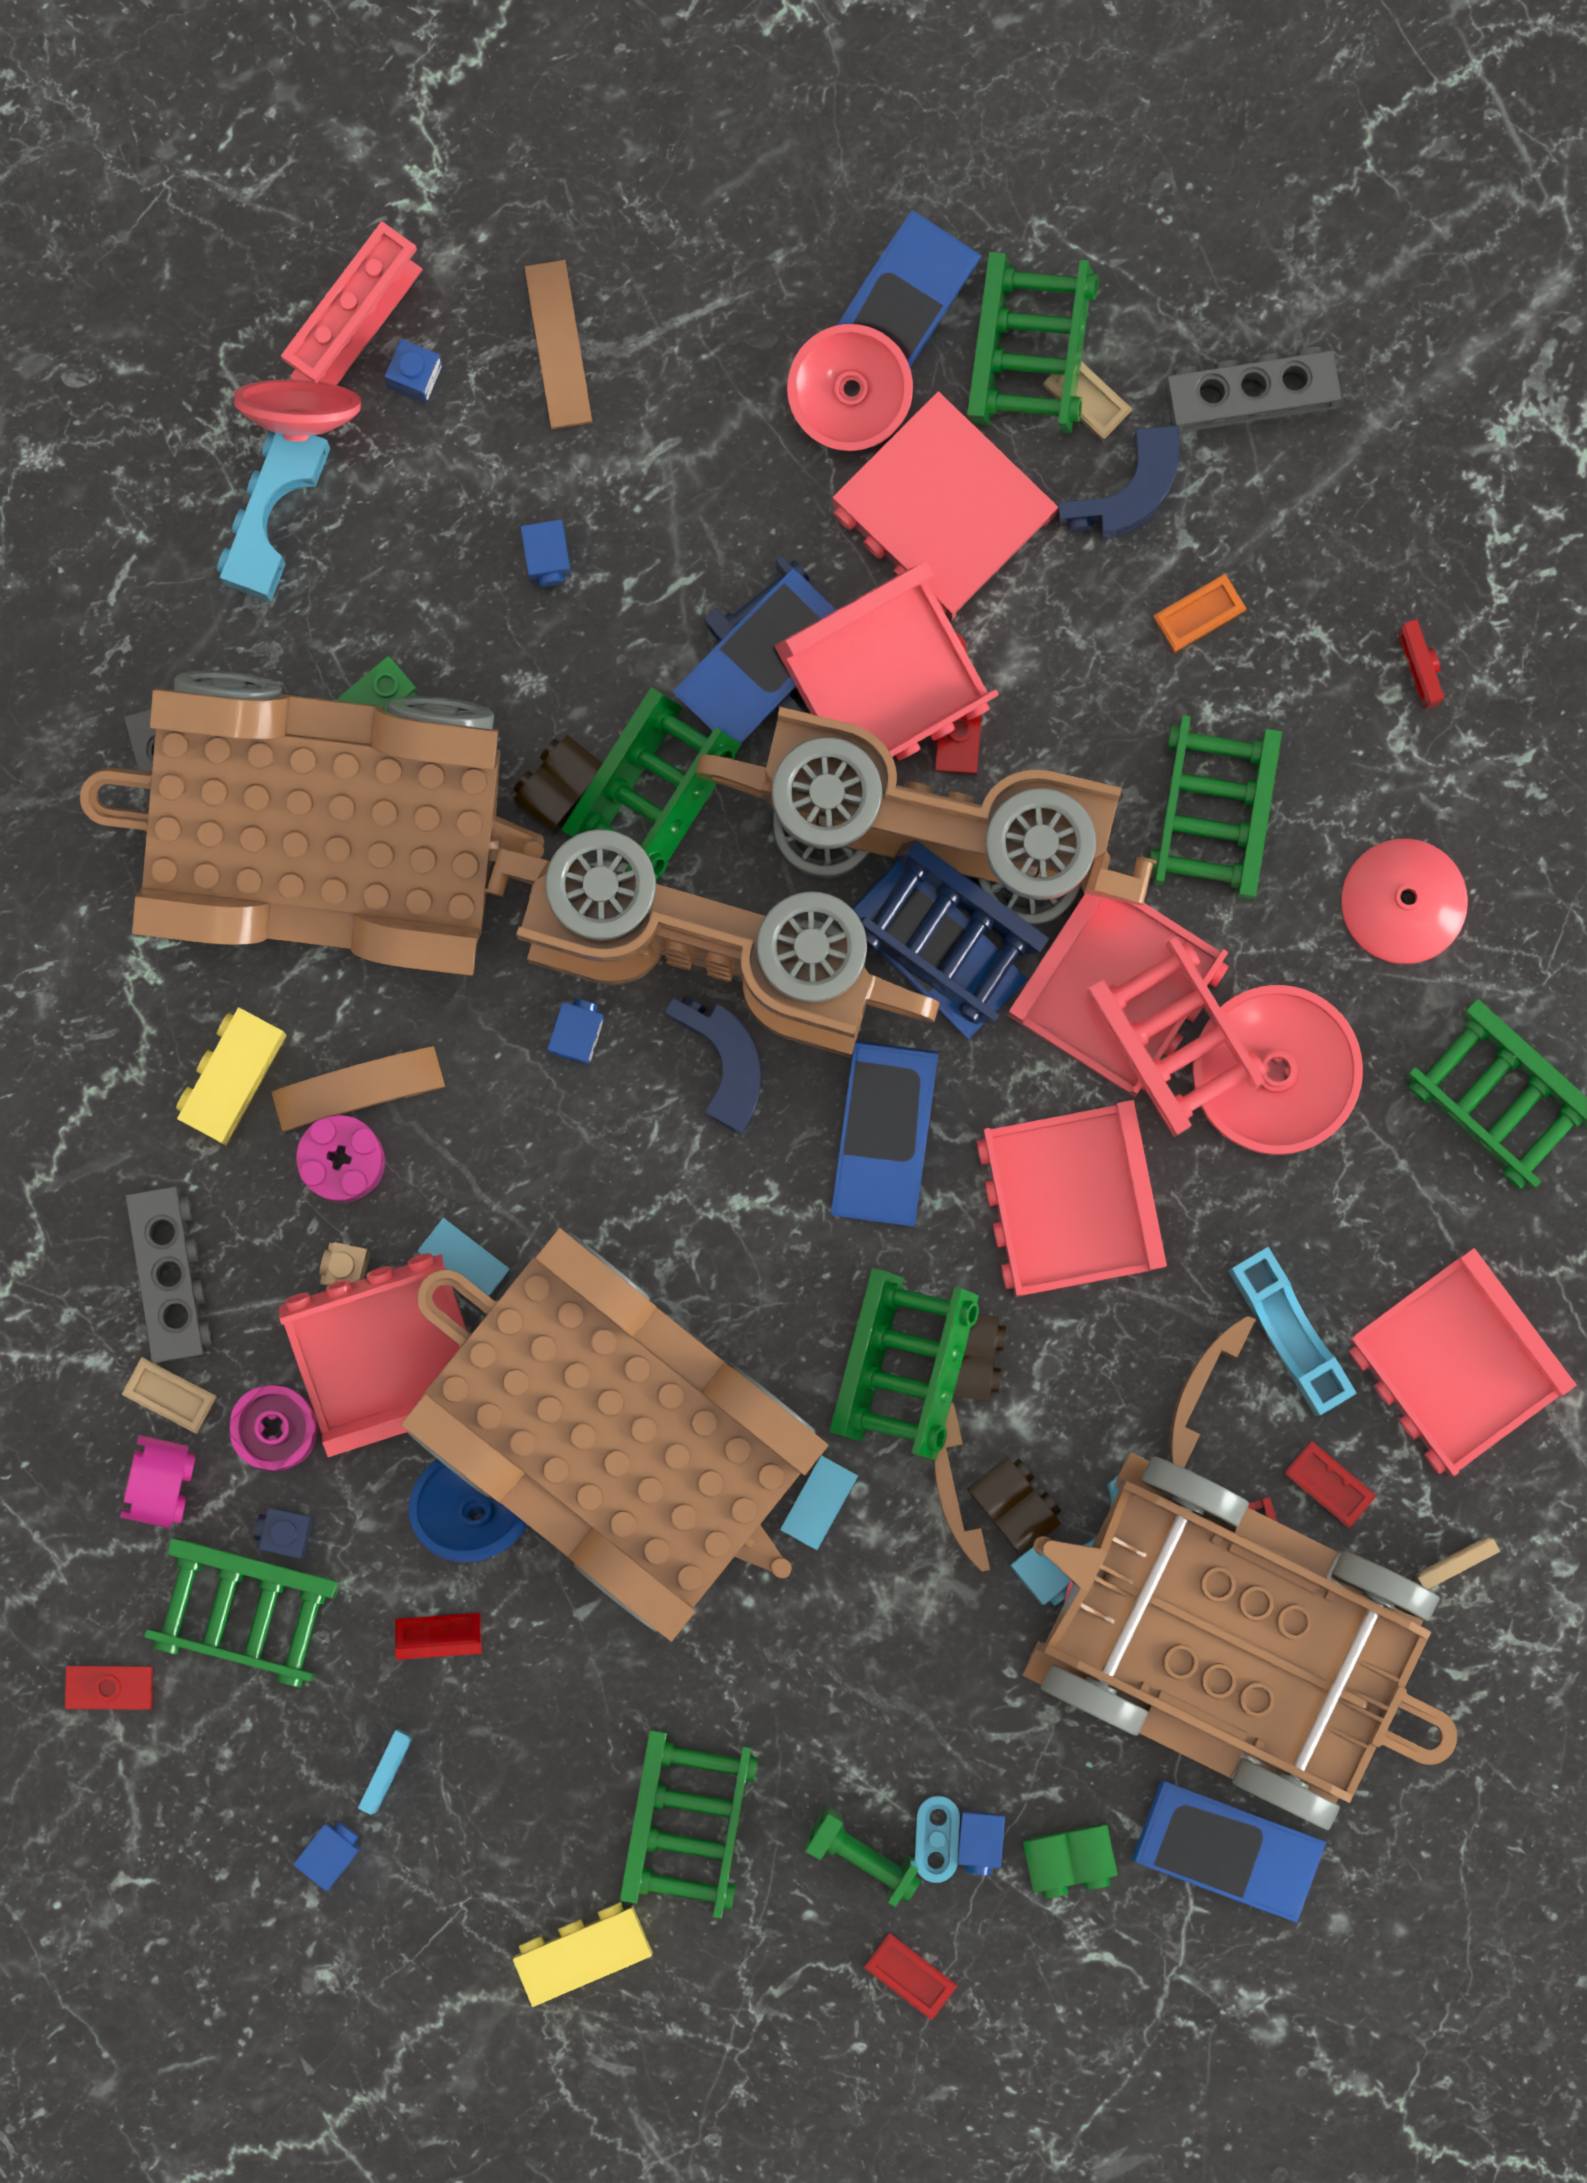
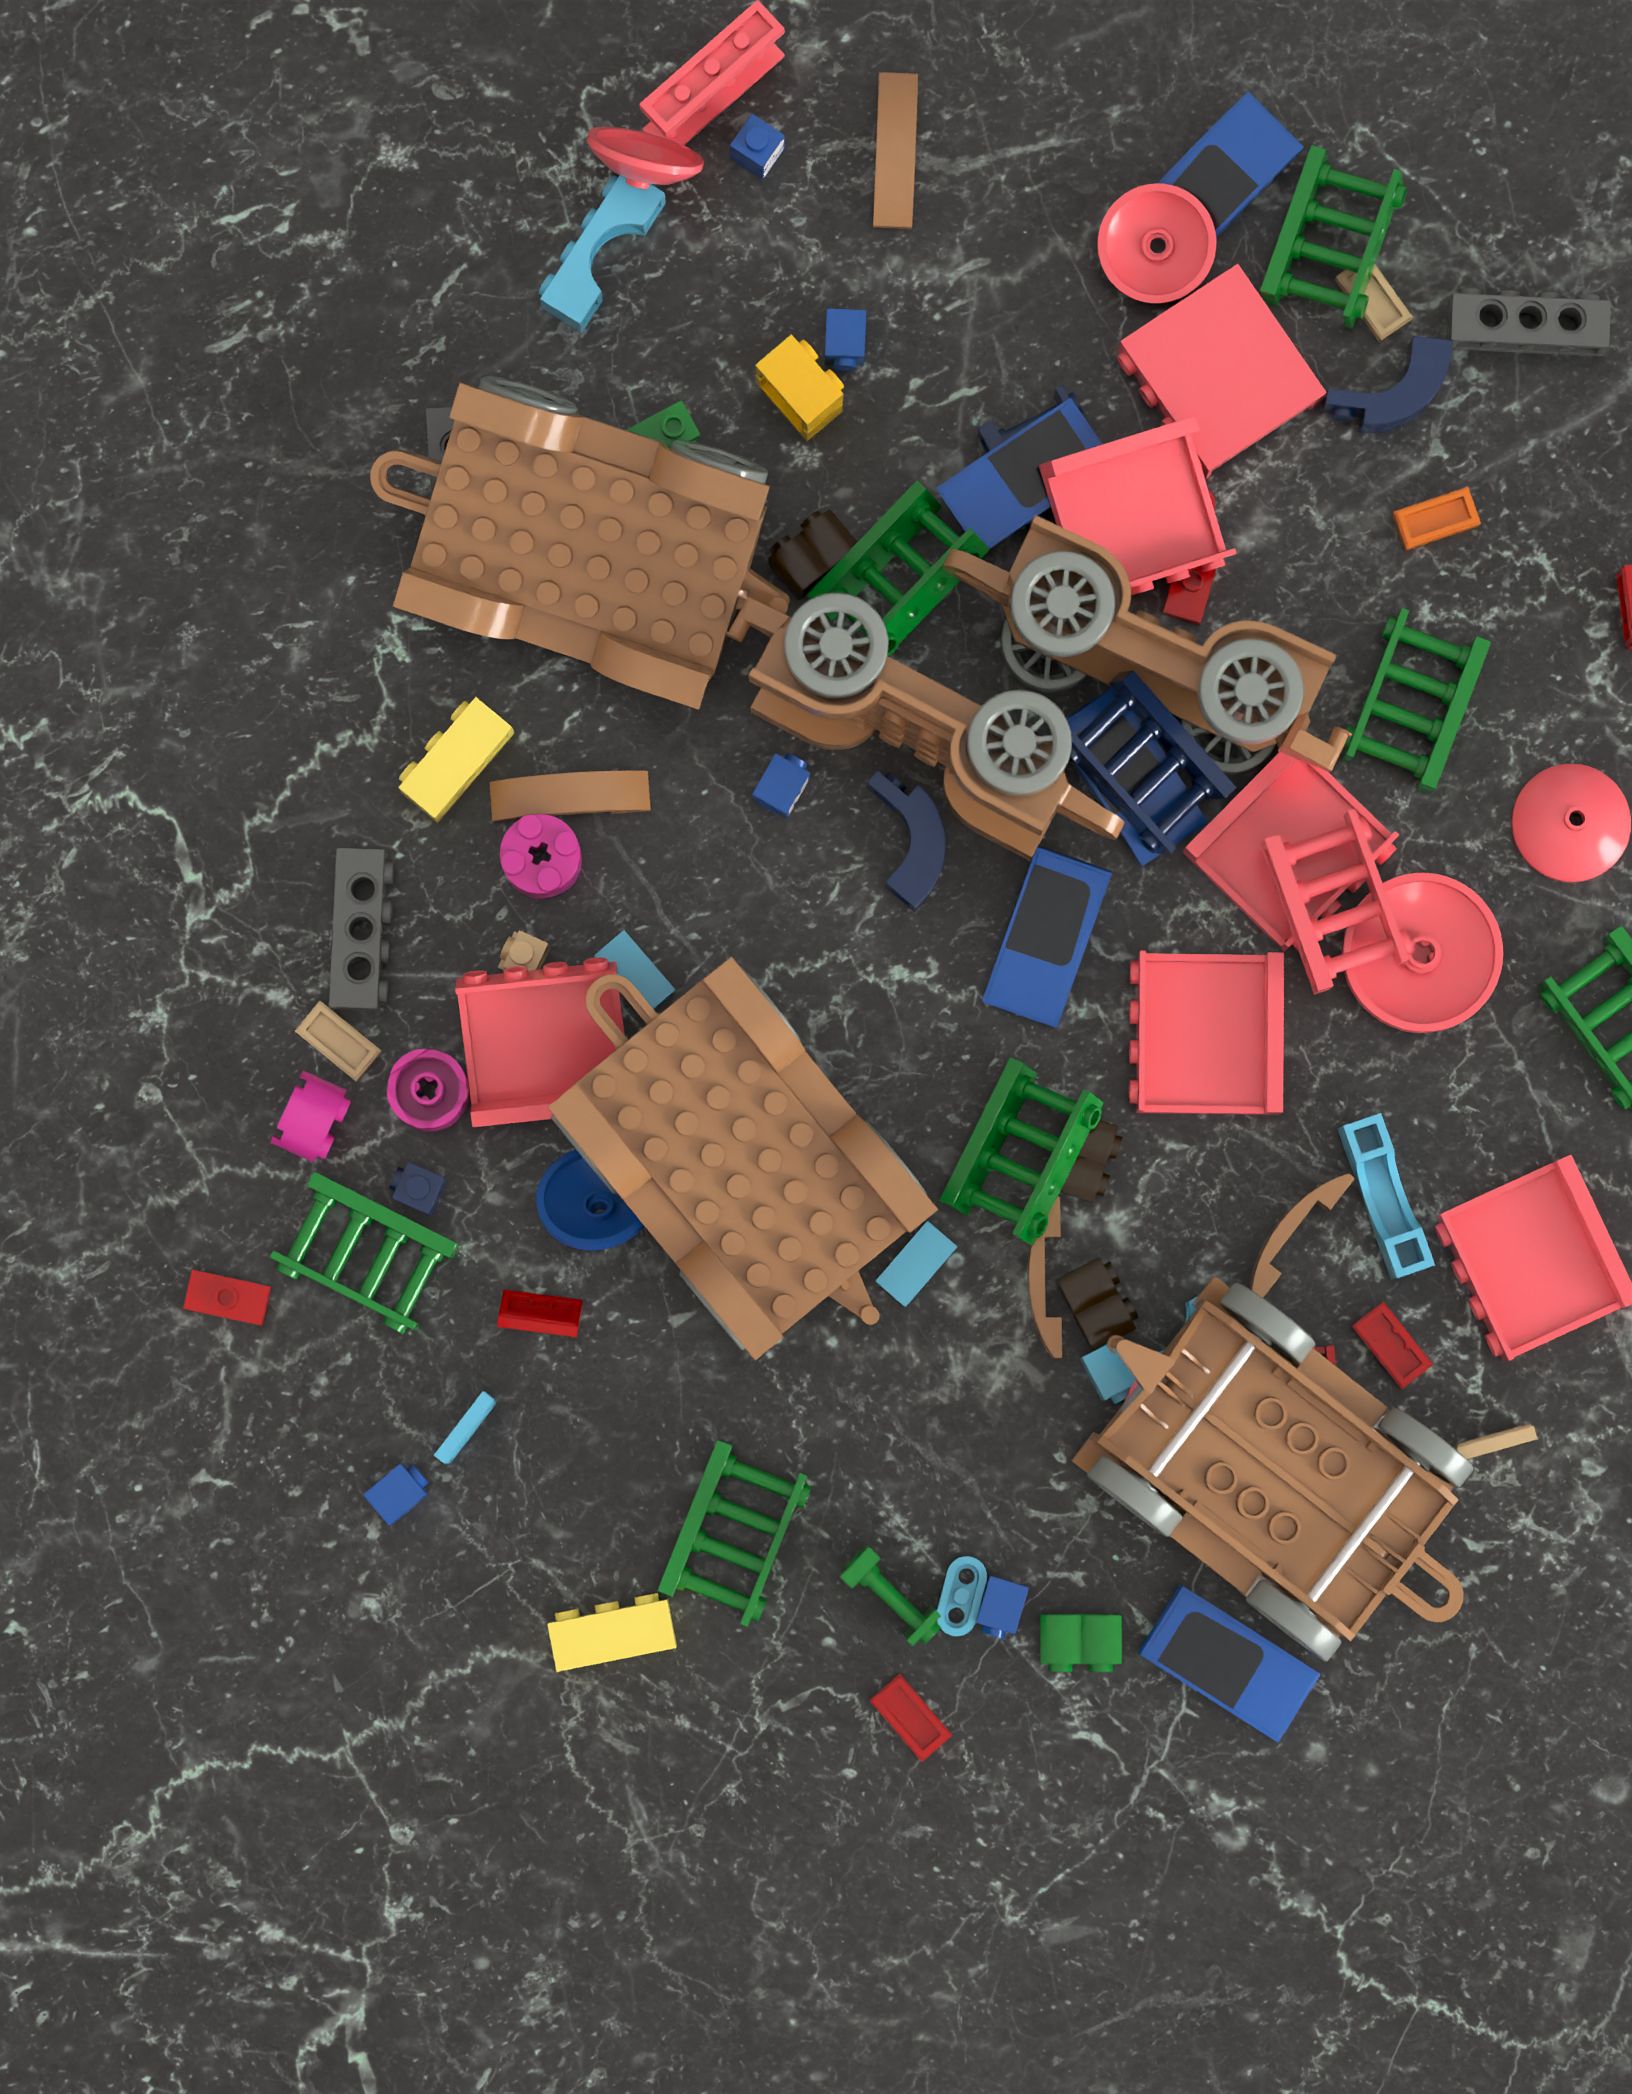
camera: 10 degrees right, 0 degrees up
none -> yellow piece [755,334,844,441]

